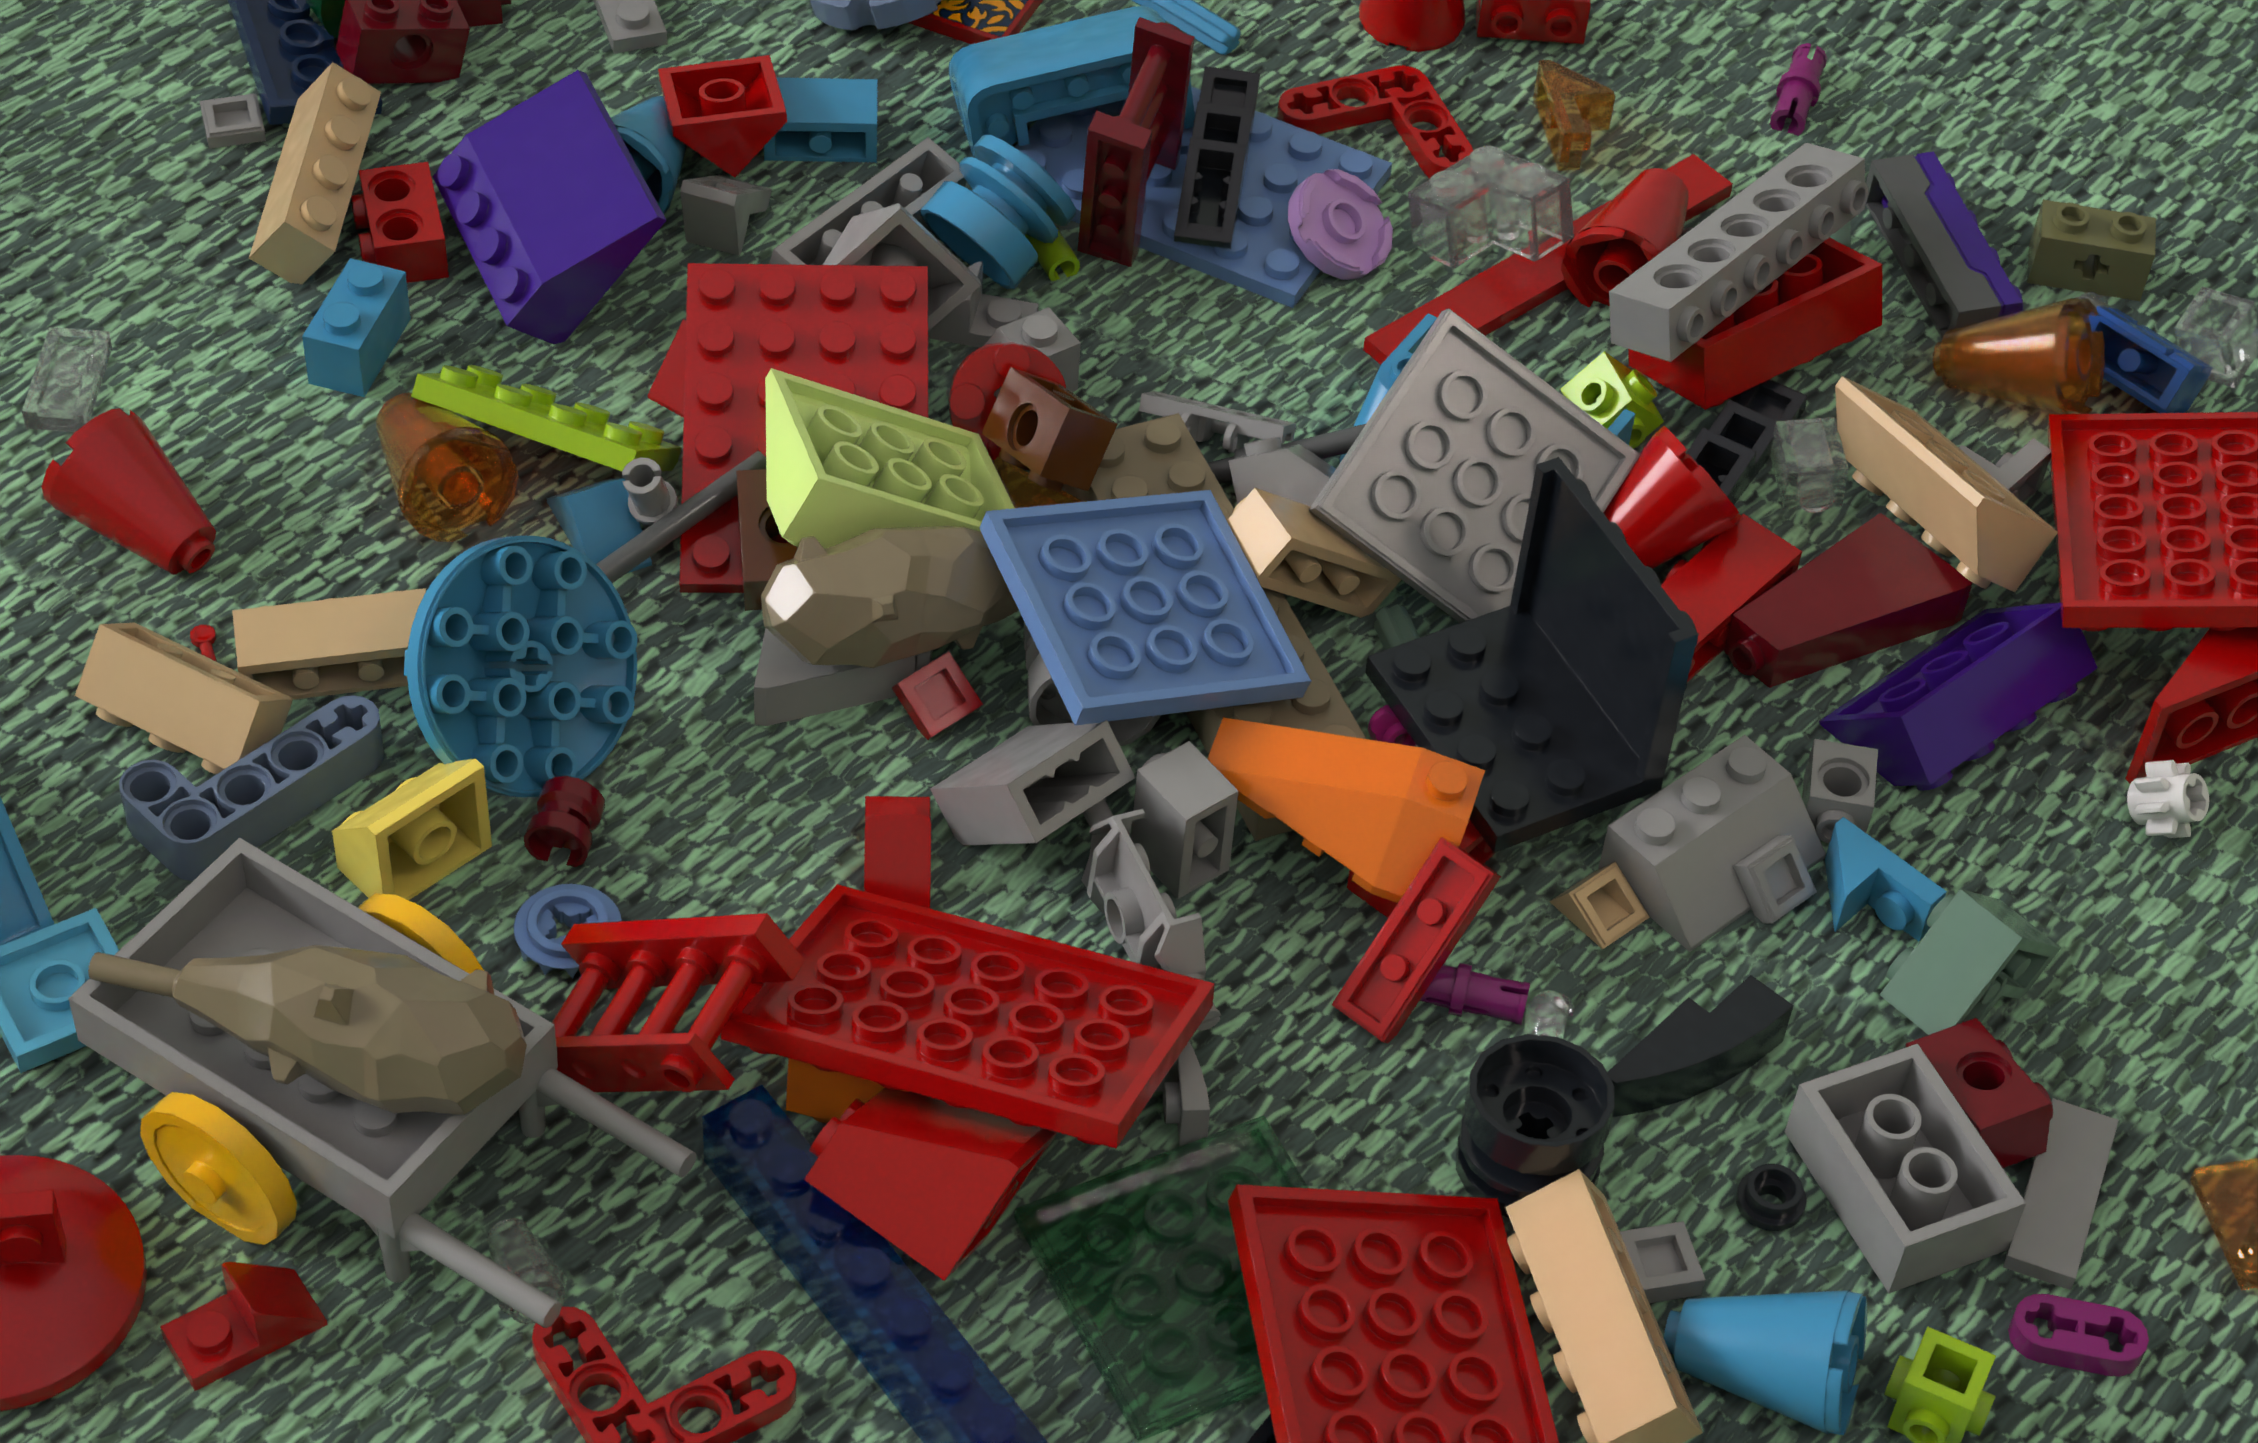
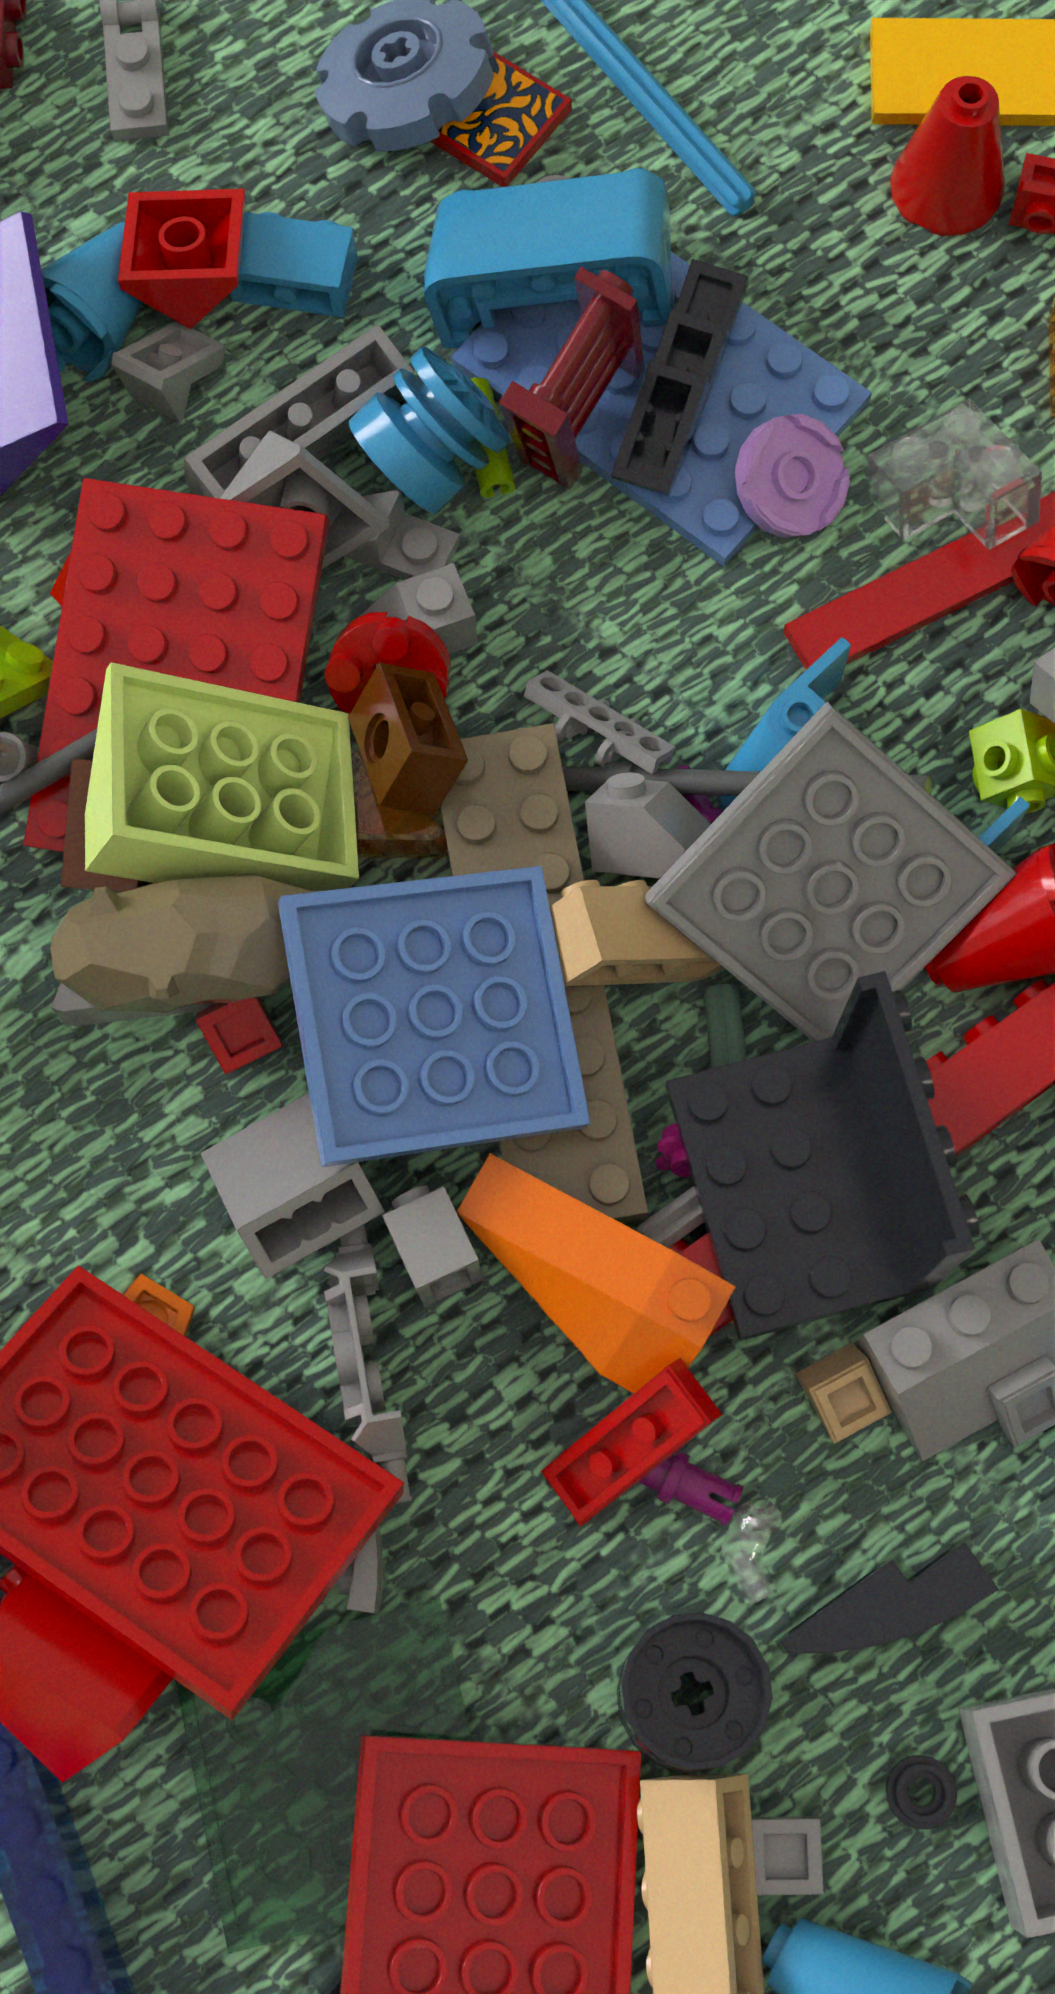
camera: 20 degrees right, 25 degrees up
red slope [864,796,931,908] -> none
red beam [1277,65,1474,185] -> none

